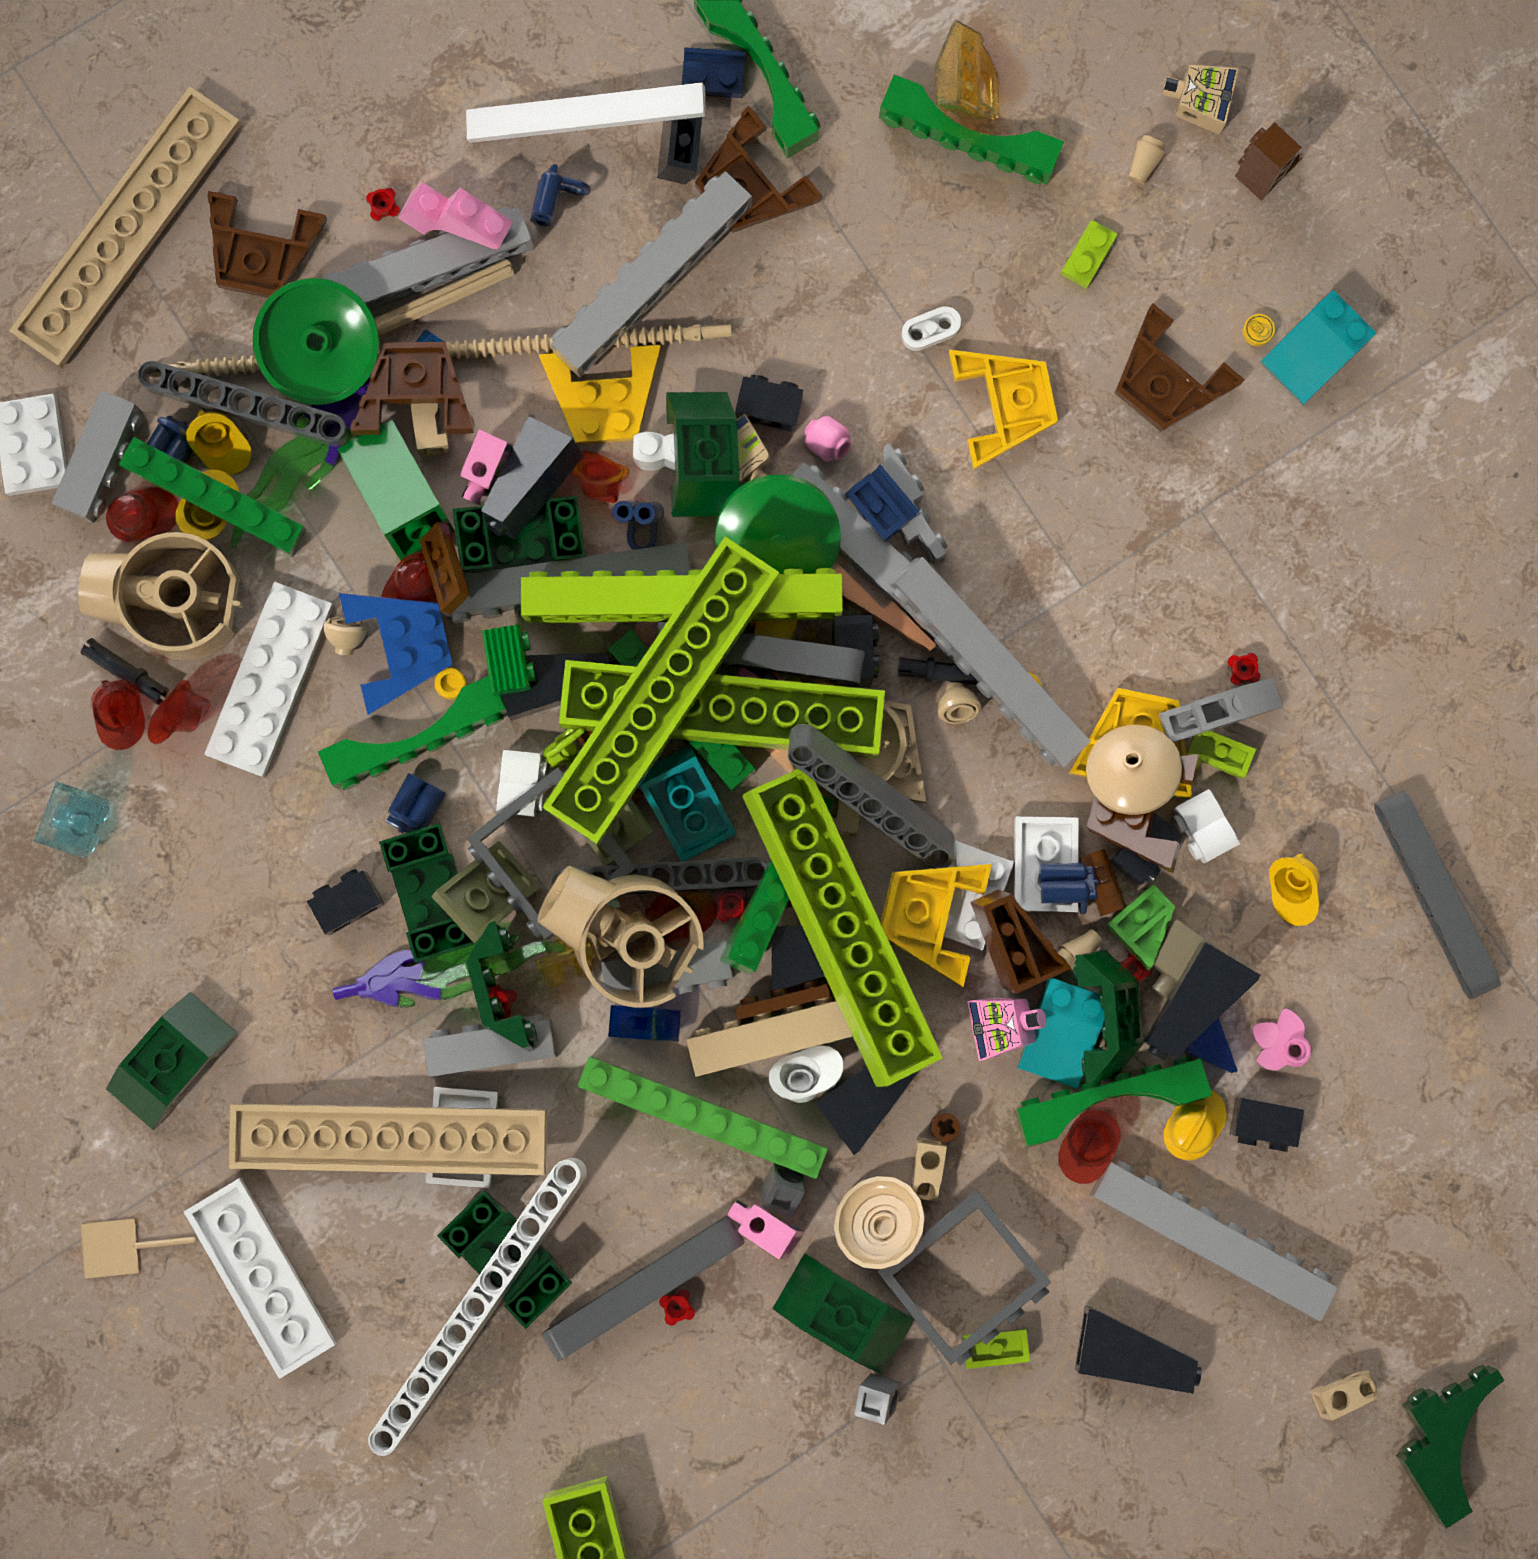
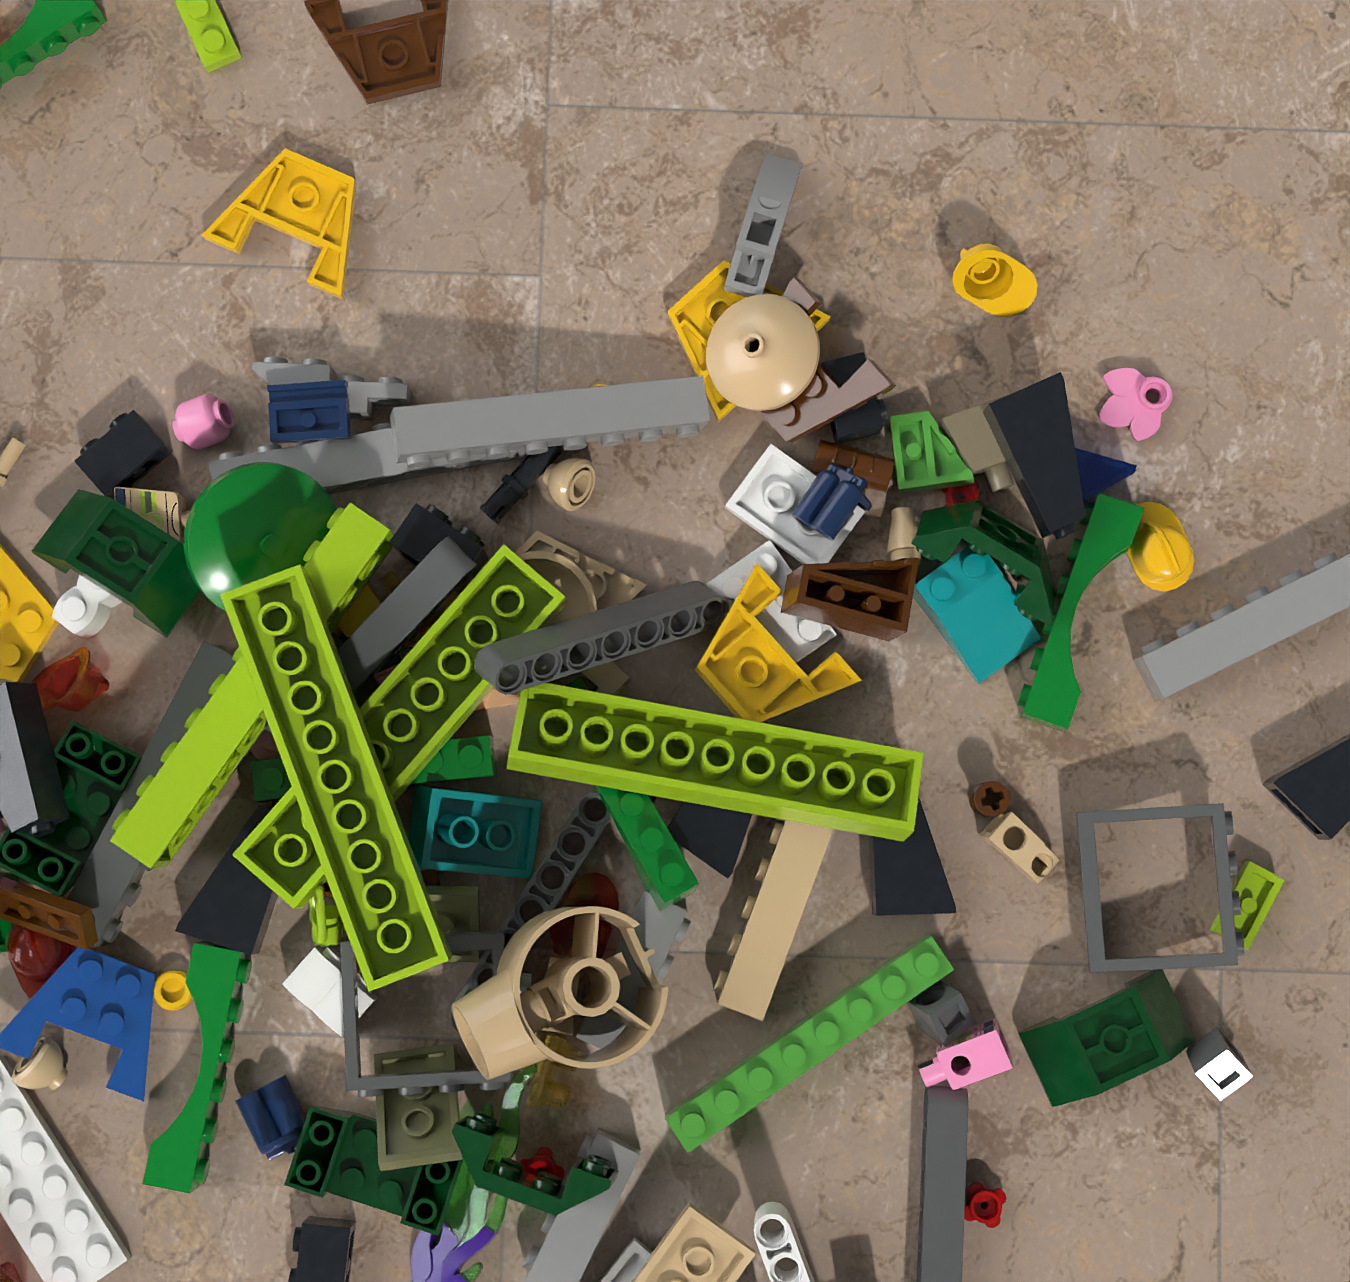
camera: 55 degrees left, 0 degrees up
green brick [482,624,536,696] -> none
clear blue slope [608,1005,681,1042] -> none
dark blue piece [613,500,665,550] -> none
red plate [715,889,746,922] -> none
reddish brown plate [735,980,830,1020] -> none
white piece [769,1045,844,1103] -> none
tan hat [834,1176,925,1270] -> none
nougat slope [835,565,936,655] -> none
white plate [901,306,961,351] -> none
bright pink torso [967,998,1046,1061] -> none
clear red piece [1058,1110,1121,1184] -> none
white brick [1172,789,1240,864] -> none
lime plate [1186,731,1256,779] -> none
red plate [1227,653,1261,685] -> none
black brick [1229,1097,1304,1152] -> none
dark grey beam [1374,791,1501,1000] -> none

